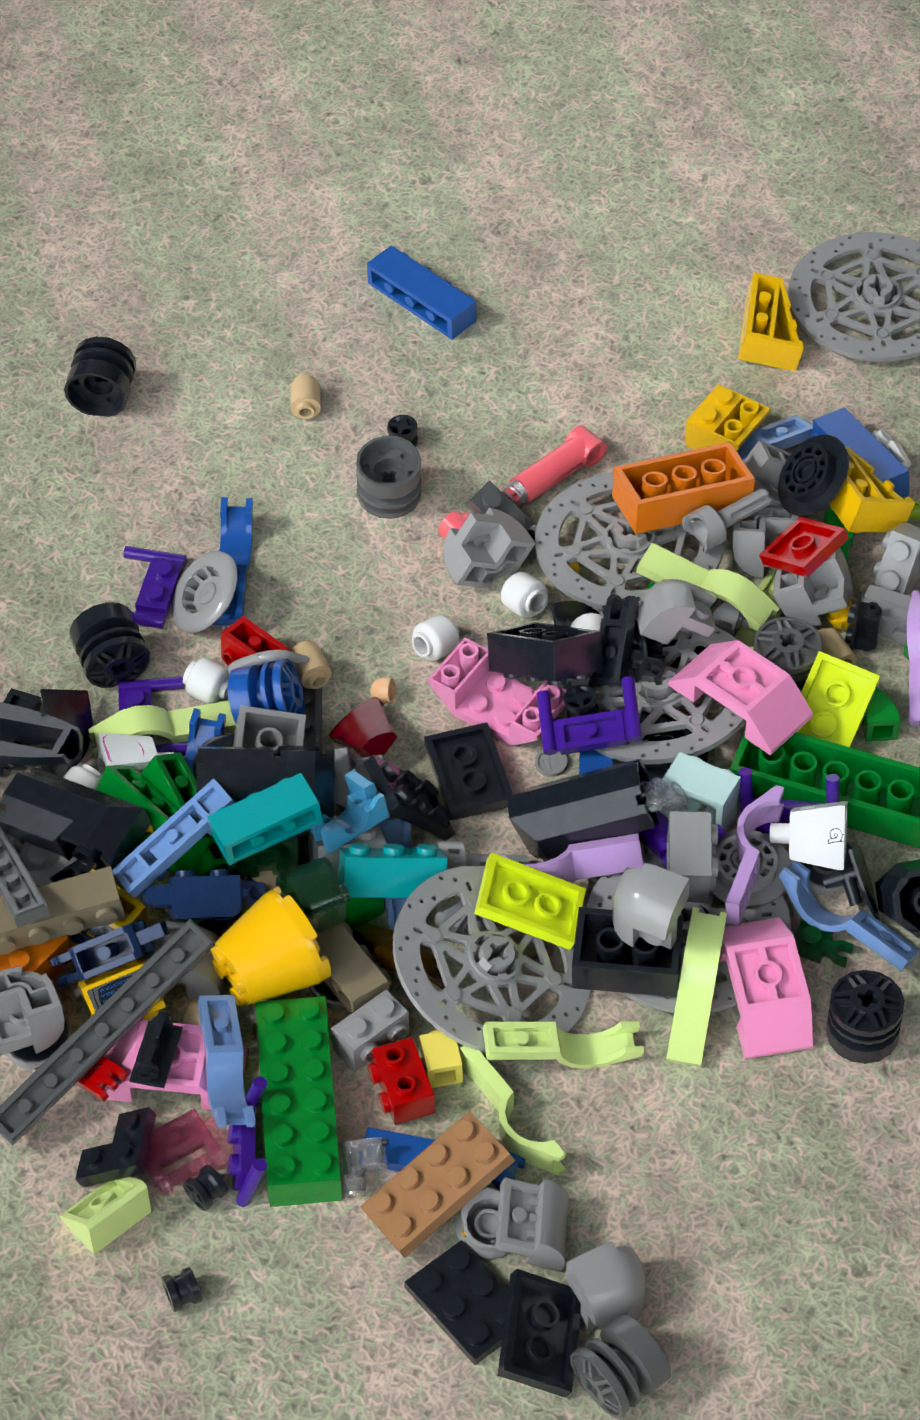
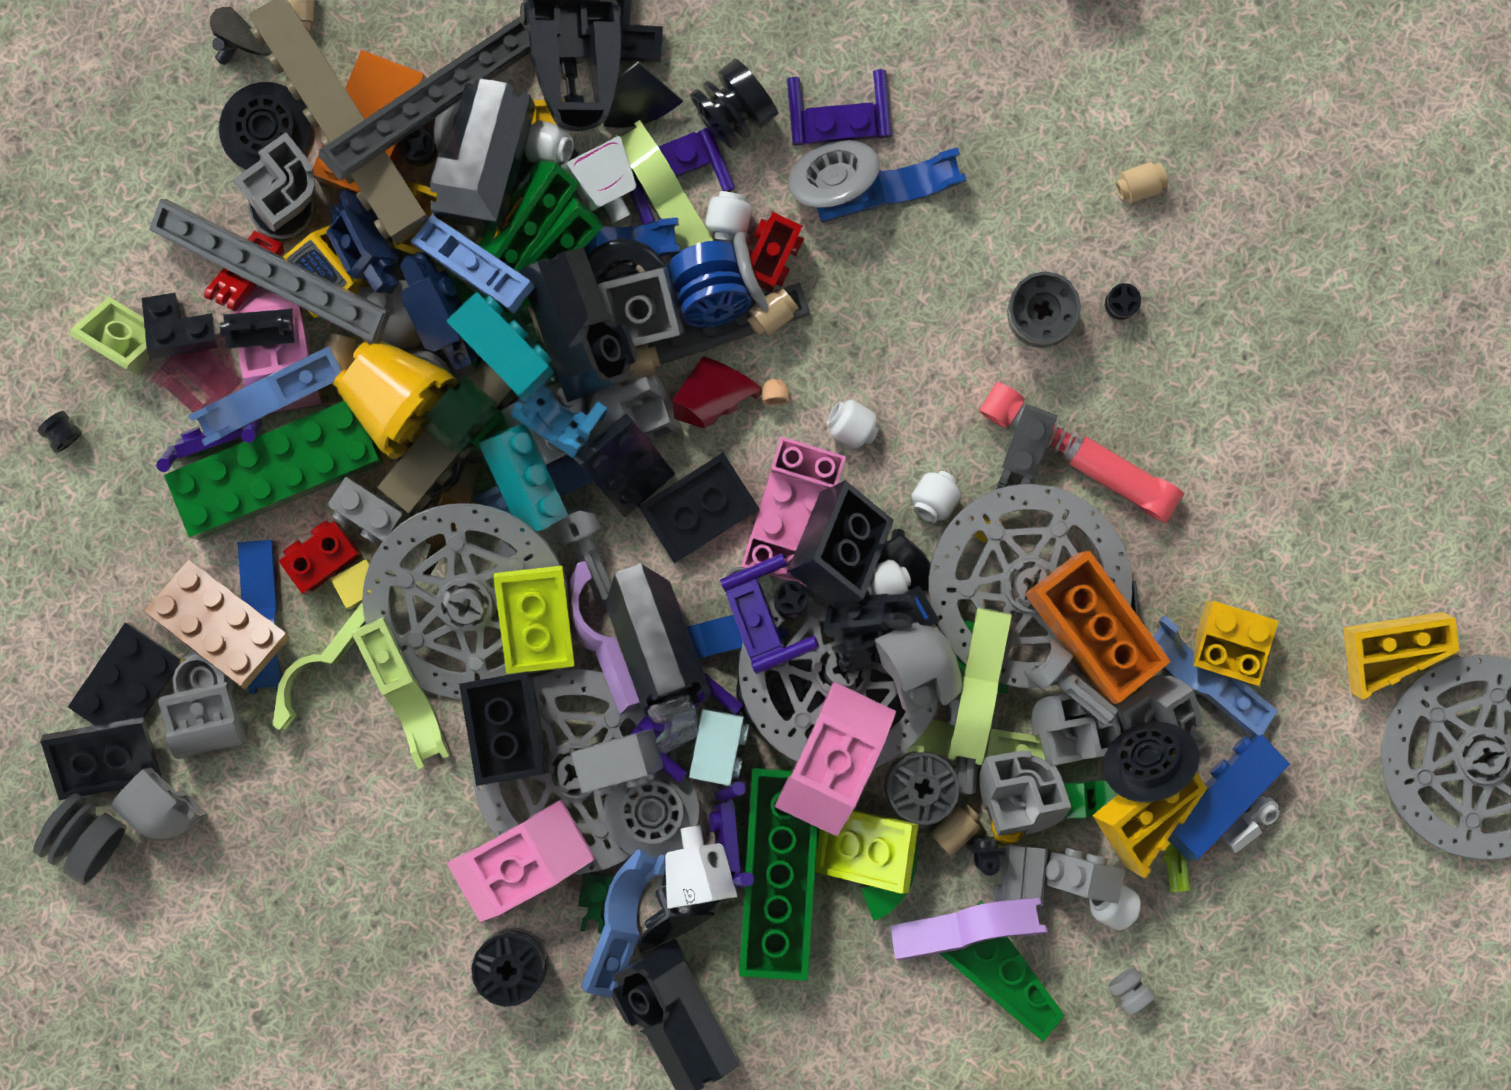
camera: 70 degrees right, 35 degrees up
black wheel [183,1165,229,1211] -> none
clear piece [342,1138,389,1198] -> none
blue brick [367,245,476,340] -> none
light grey brick [444,507,536,588] -> none
light grey brick [612,863,689,949] -> none
yellowish green piece [666,907,727,1067] -> none
lavender piece [726,785,784,926] -> none
red tile [759,517,849,577] -> none

